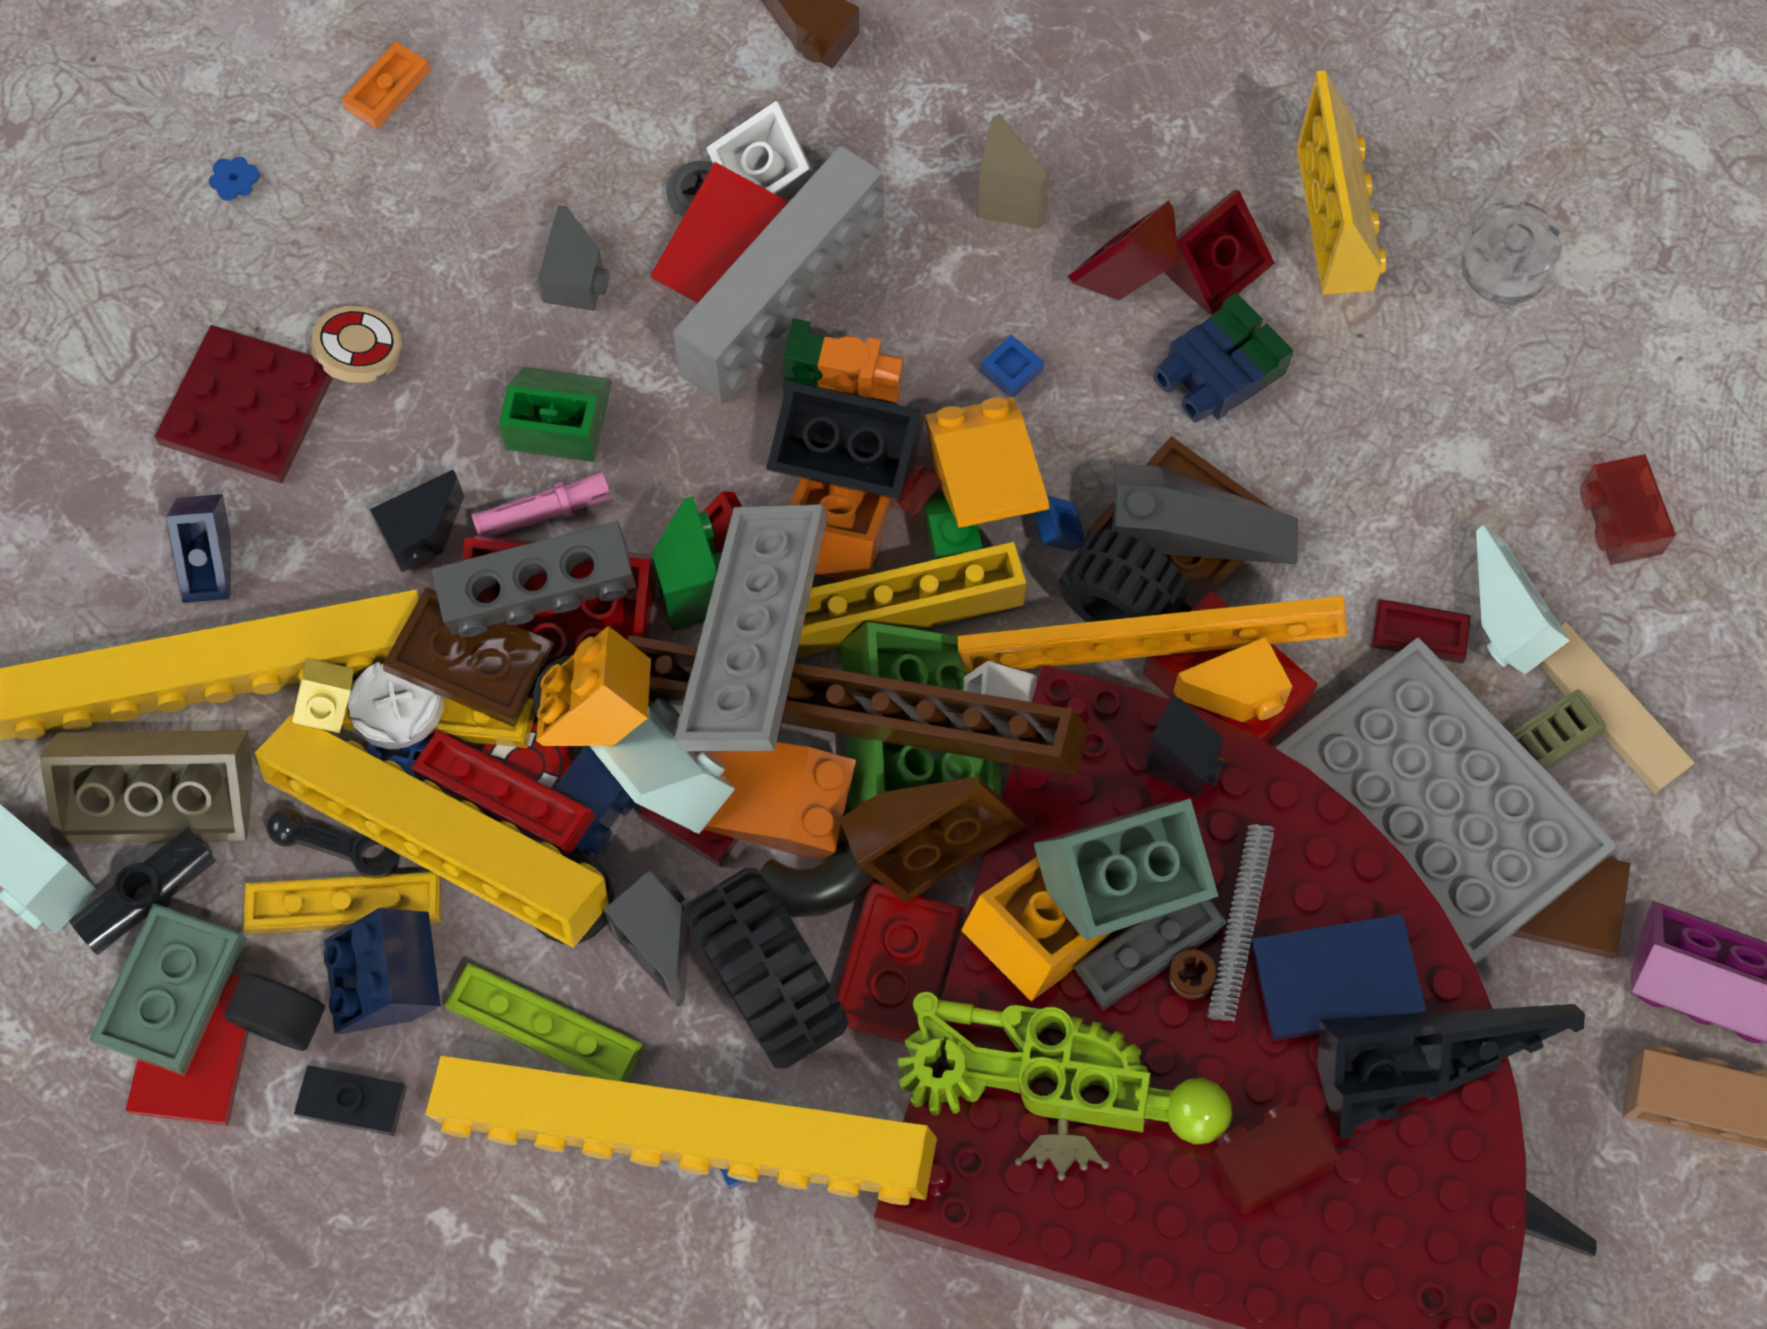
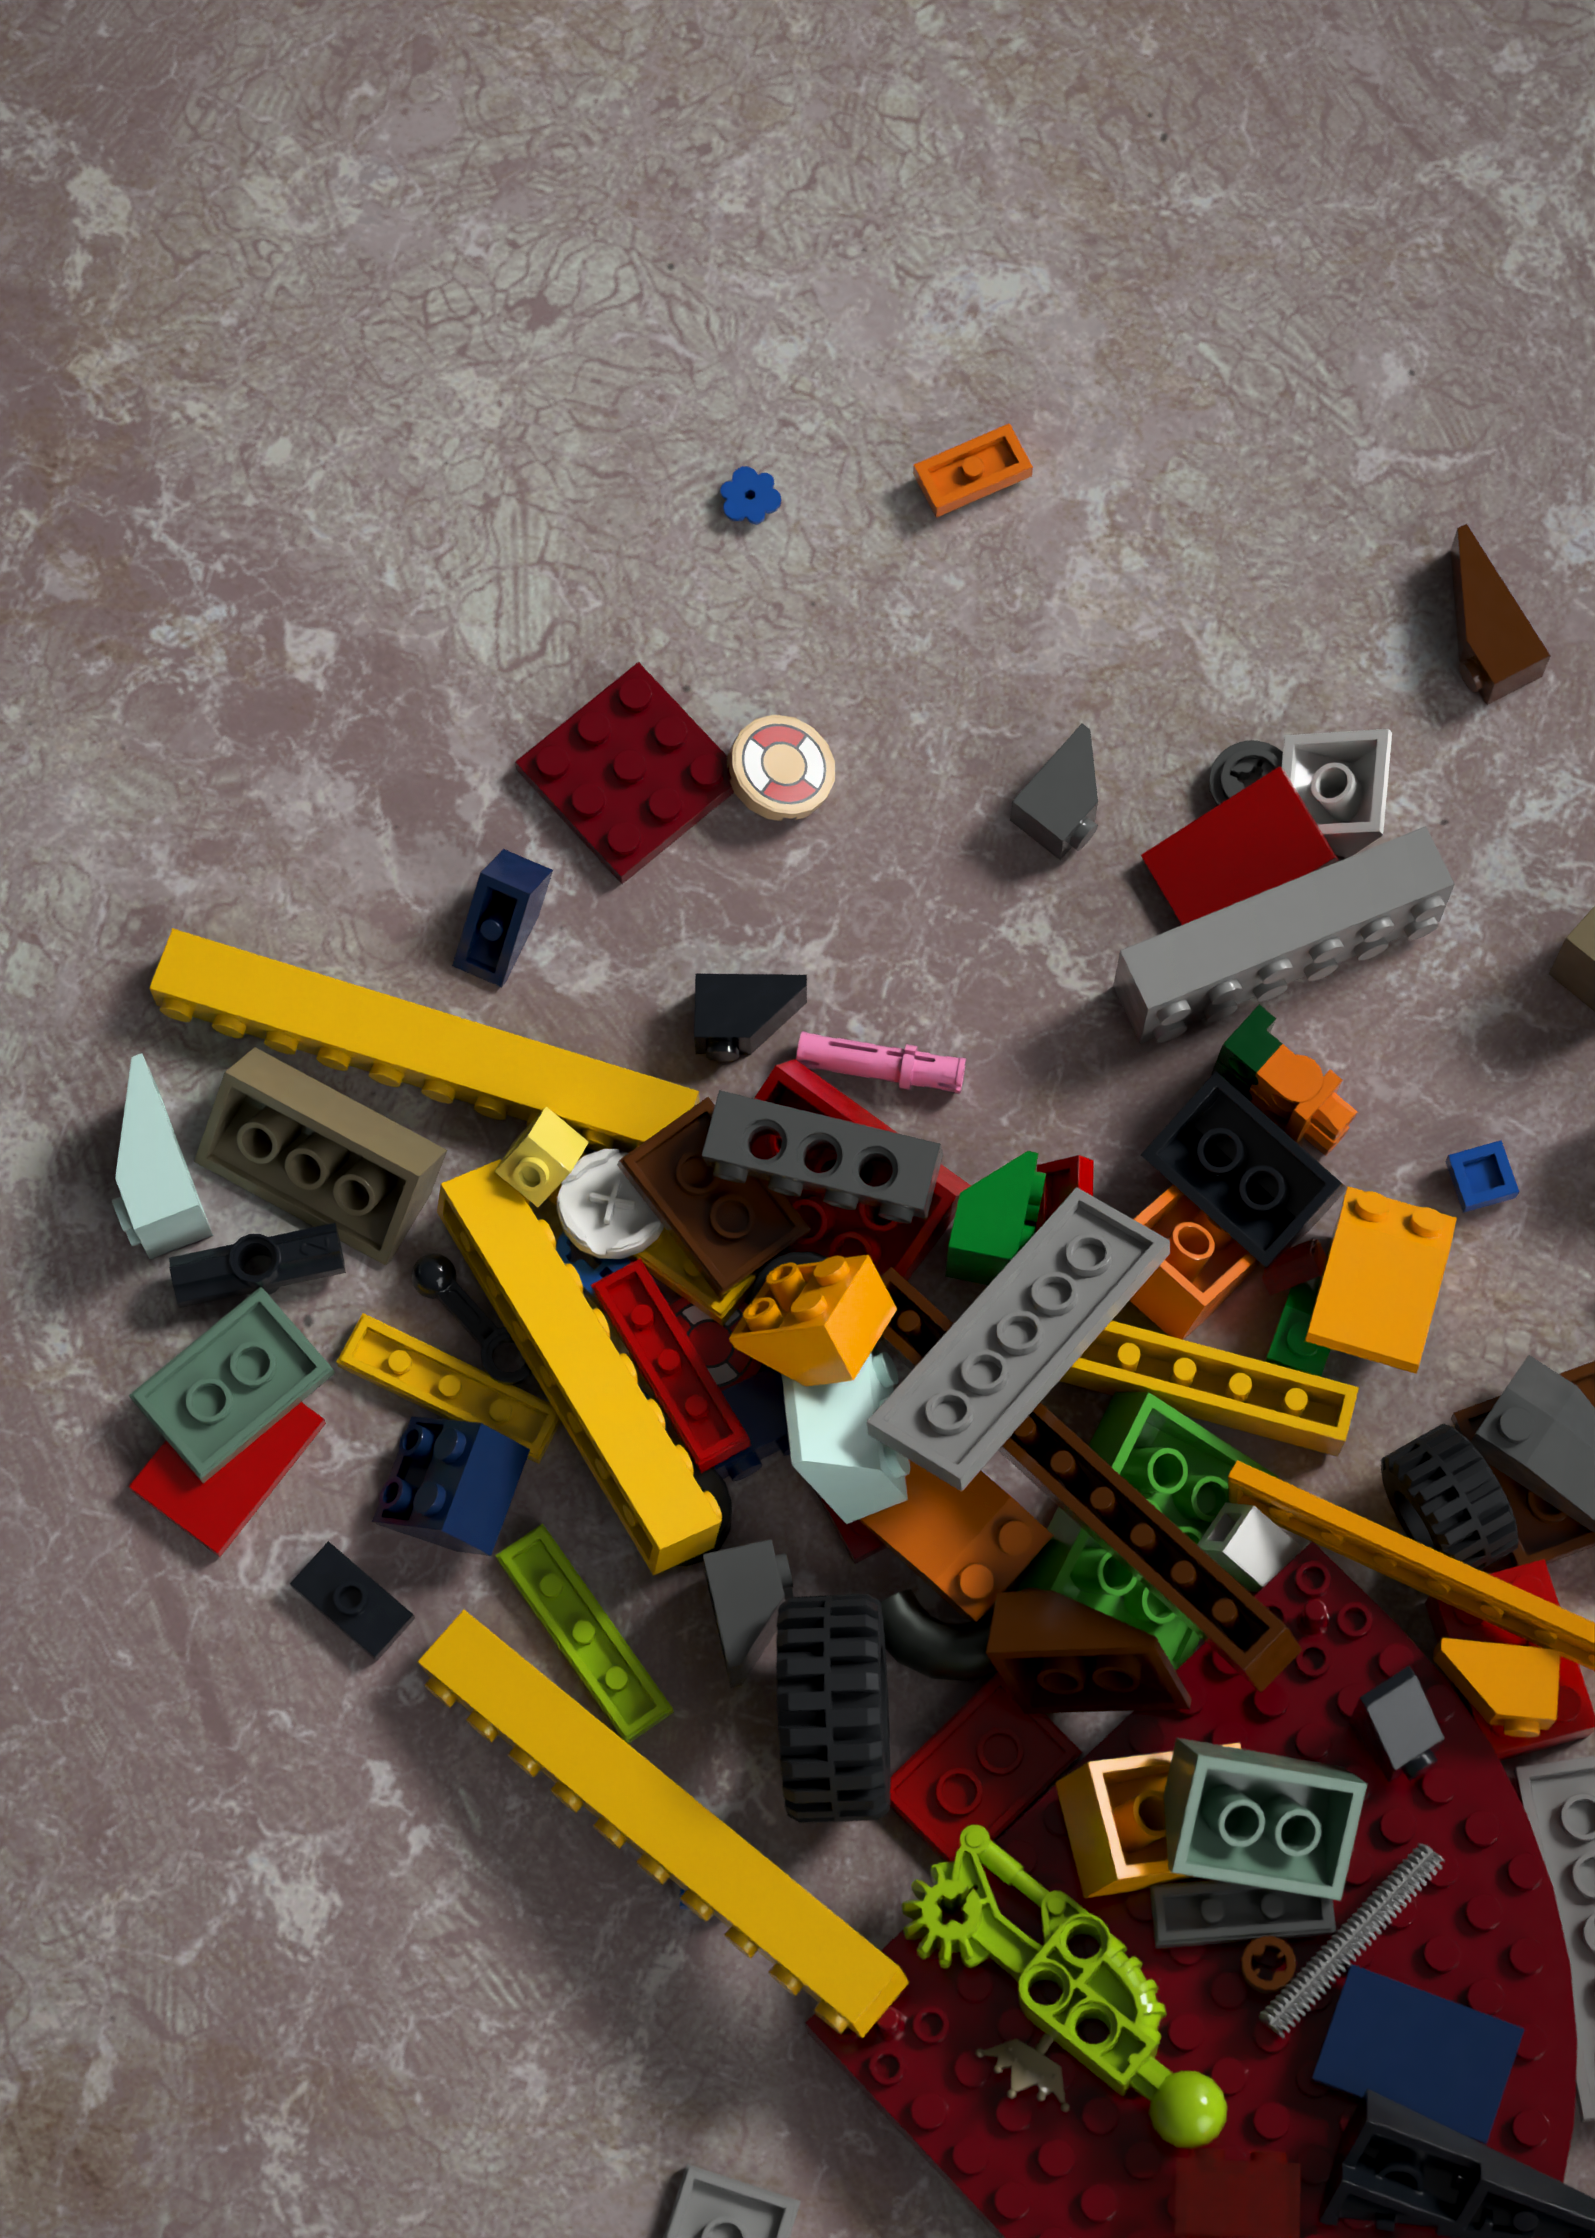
camera: 30 degrees right, 5 degrees up
black tyre [224,973,325,1051] -> none
green slope [498,367,612,462] -> none
blue plate [1035,495,1085,552] -> none

